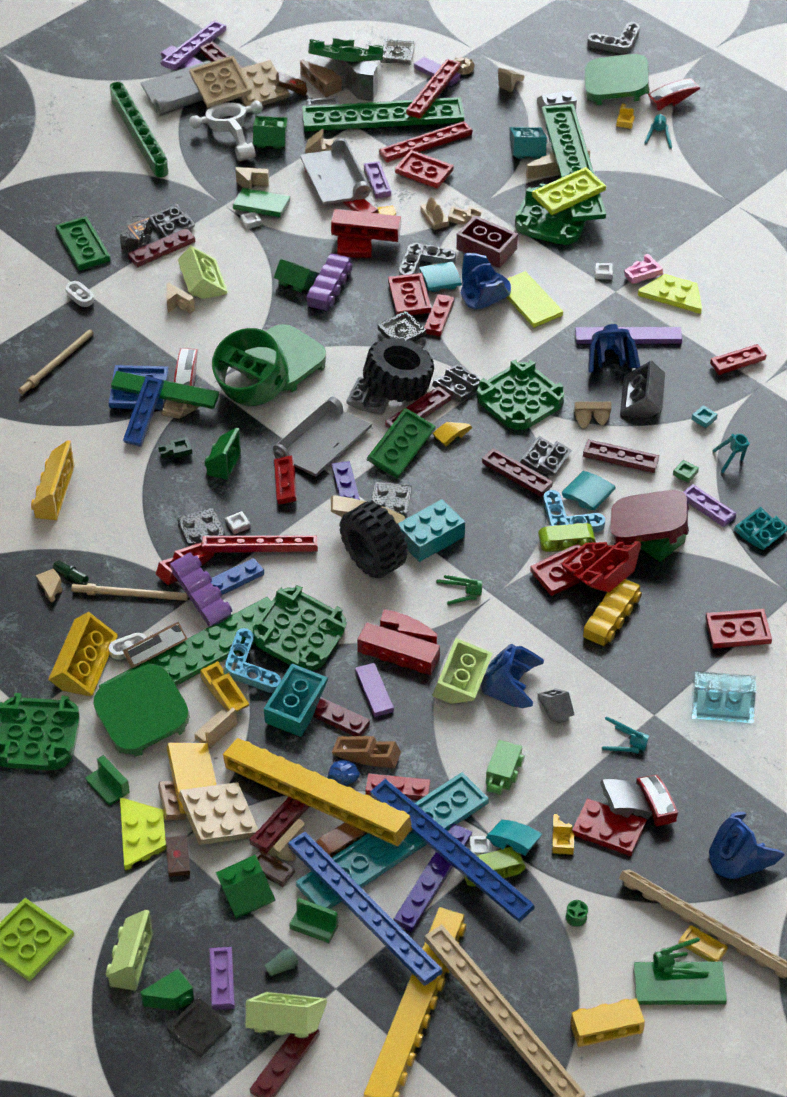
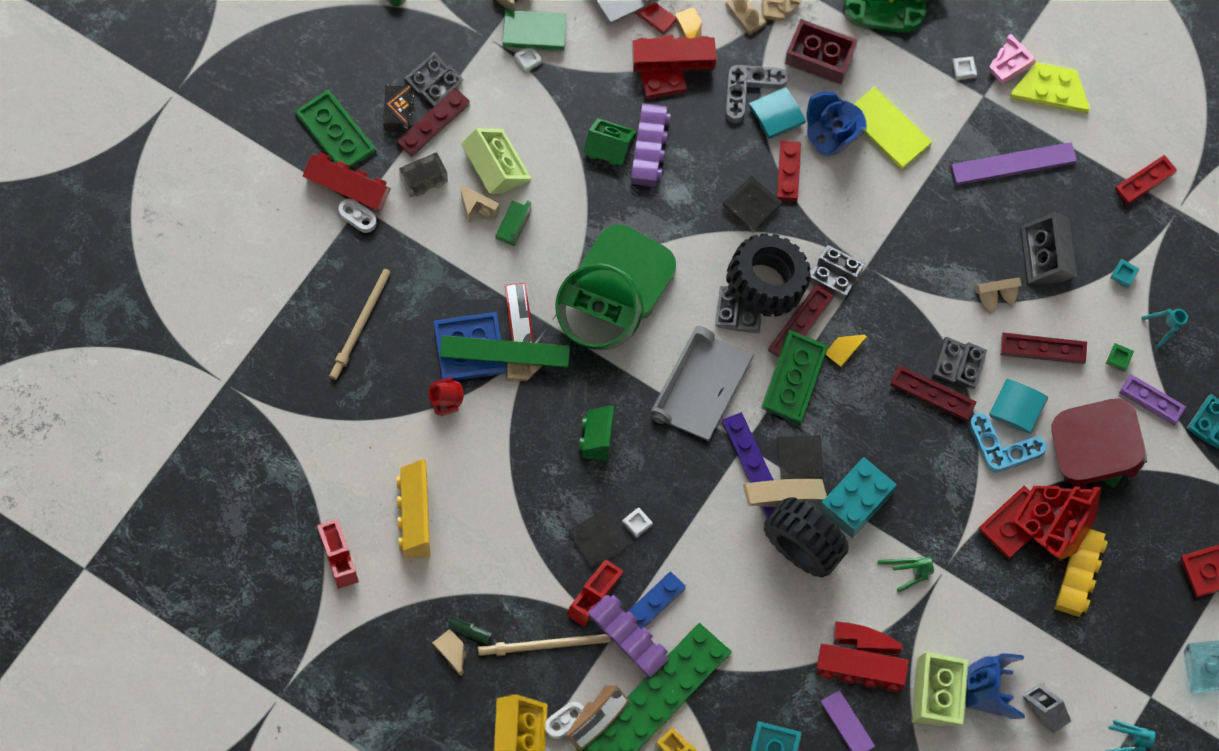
camera: 15 degrees left, 20 degrees up
blue plate [123,376,164,447] -> none
plate [158,437,193,459] -> none
red tile [202,535,318,552] -> none
medium azure beam [223,628,281,692] -> none
green tile [253,585,347,671] -> none
red plate [274,455,297,505] -> none
plate [388,273,431,317] -> none
green tile [477,359,564,430] -> none
lime beam [538,523,596,552] -> none
blue piece [588,324,640,373] -> none
none -> red brick [302,152,391,211]
none -> clear smoke brick [399,152,448,197]
none -> red piece [428,377,464,416]
none -> green panel [495,200,531,246]

